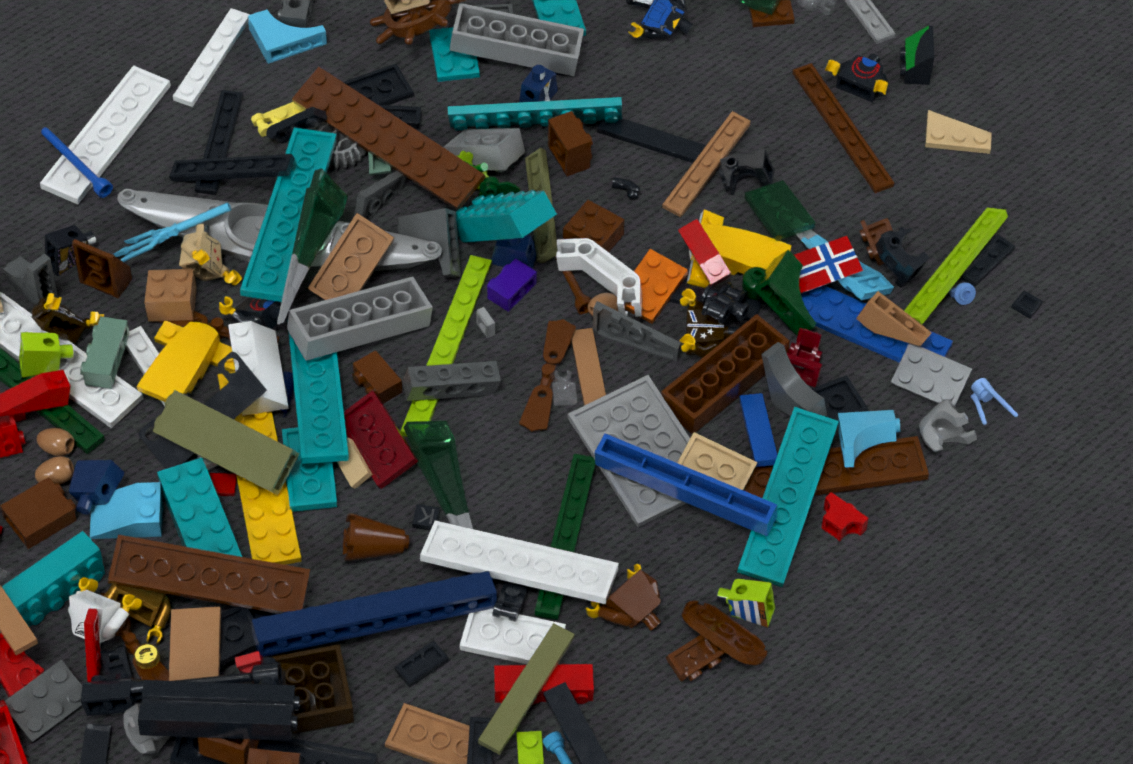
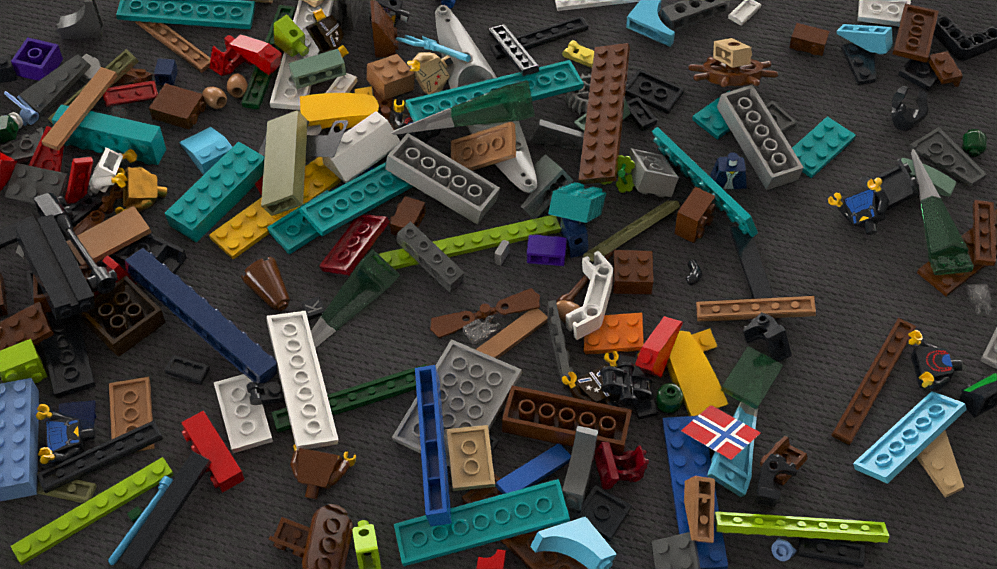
camera: 60 degrees right, 0 degrees up
dark blue torso [69,460,125,514] -> none
reddish brown plate [108,534,310,614] -> none
tile [134,644,160,669] -> none
black plate [266,107,327,143] -> none
tan tile [337,438,373,489] -> none
dark green plate [478,177,520,197] -> none
olive tile [478,623,575,755] -> none
dark green arch [753,249,816,336] -> none
none -> medium azure plate [853,391,967,484]

